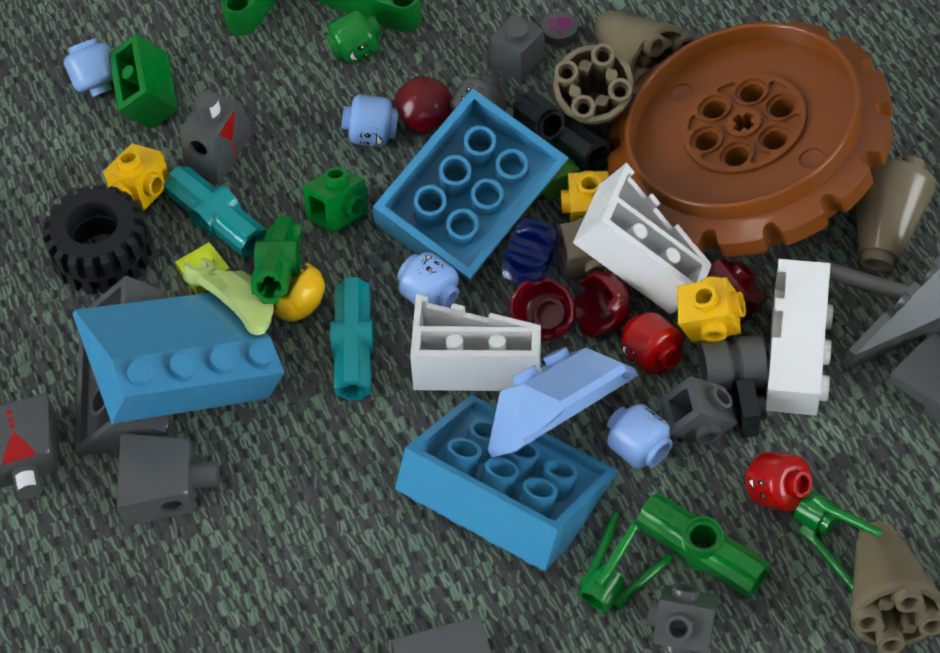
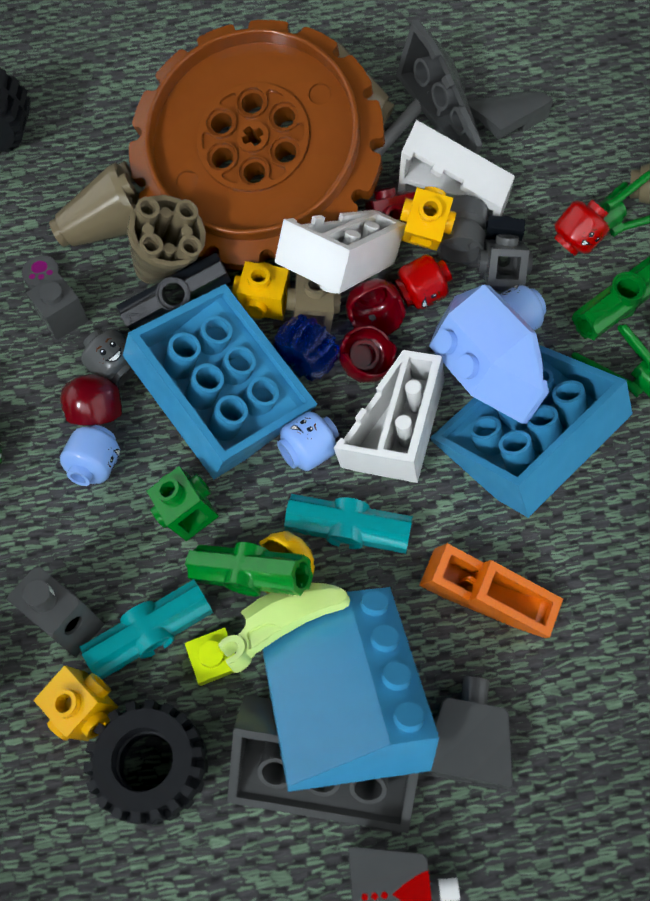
camera: 80 degrees left, 10 degrees up
none -> orange slope [419,543,563,638]

